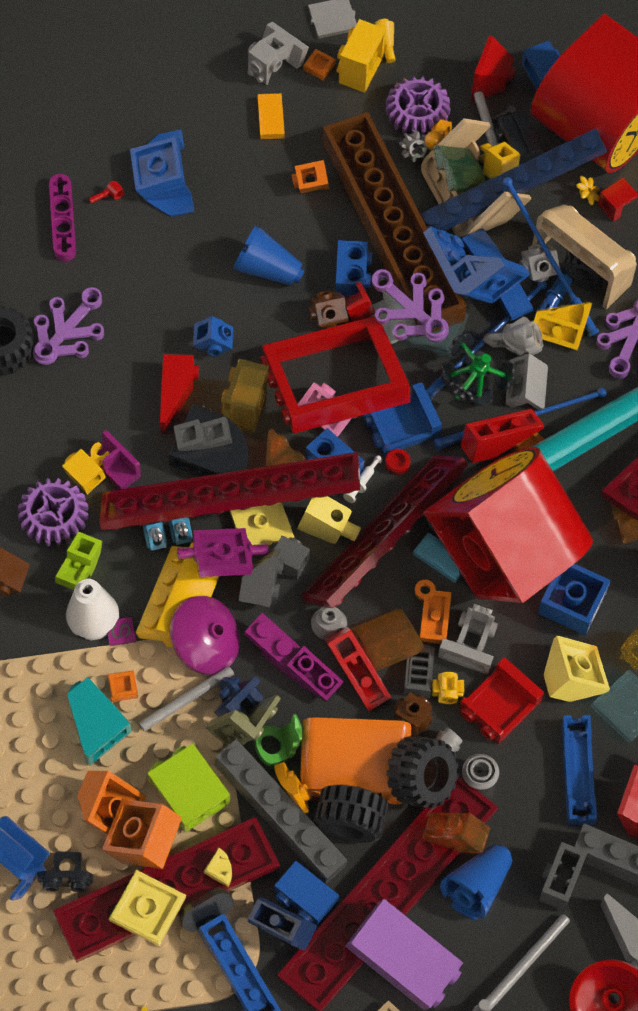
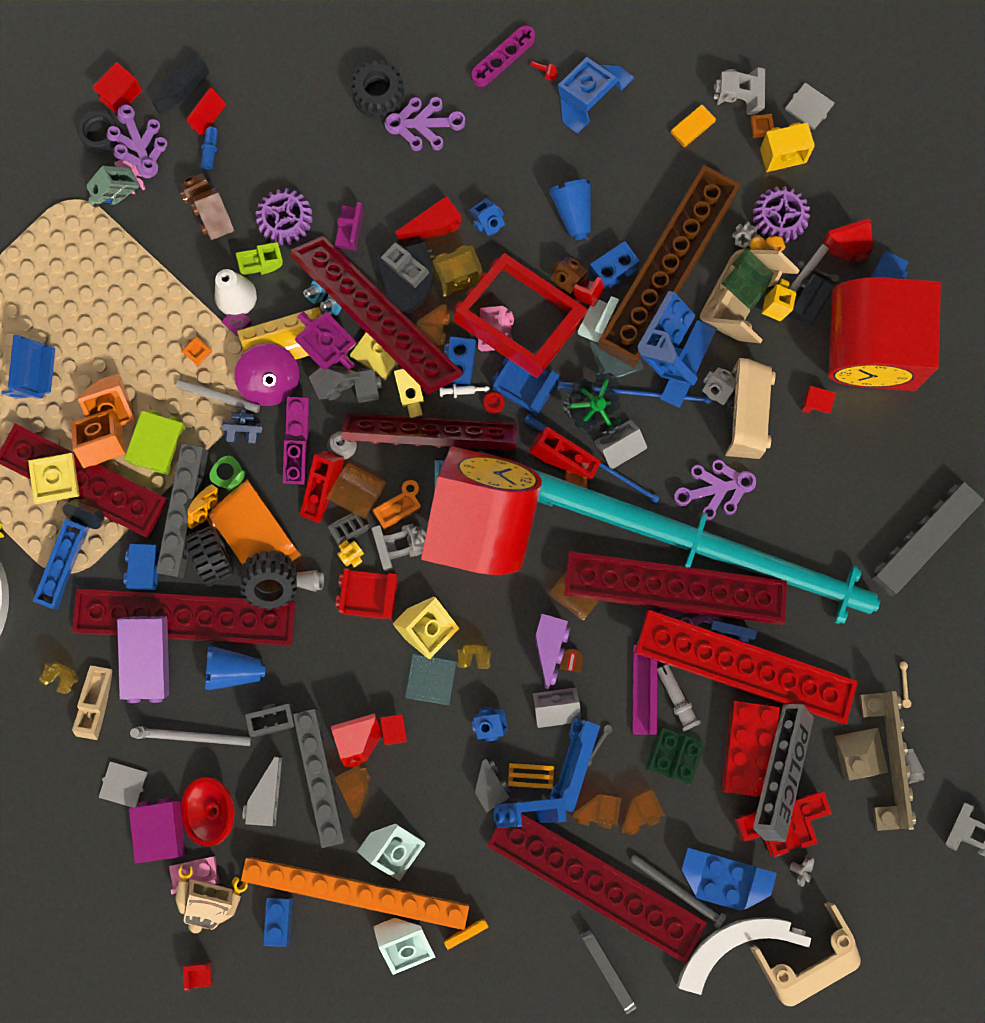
camera: 60 degrees right, 15 degrees up
black bracket [37,852,94,892] -> none
yellow brick [62,442,110,495] -> none
teal slope [67,677,131,766] -> none
light yellow tile [204,848,232,887] -> none
olive bracket [206,695,281,746] -> none
dark blue brick [248,897,317,950] -> none
orange brick [292,160,330,194] -> none
medium lavender plant [372,270,449,342] -> none
yellow cone [375,19,396,63] -> none
reddish brown brick [393,692,433,737] -> none
dark blue plate [420,128,607,231] -> none
clear orange slope [422,813,491,853] -> none
light grey cone [462,754,499,790] -> none
light grey piece [483,316,543,356] -> none
blue piece [503,177,600,338] -> none
yellow wing [534,302,592,350] -> none
blue axle [536,274,572,312] -> none
blue brick [538,564,611,636] -> none
blue piece [561,715,597,826] -> none
yellow plant [576,176,600,205] -> none

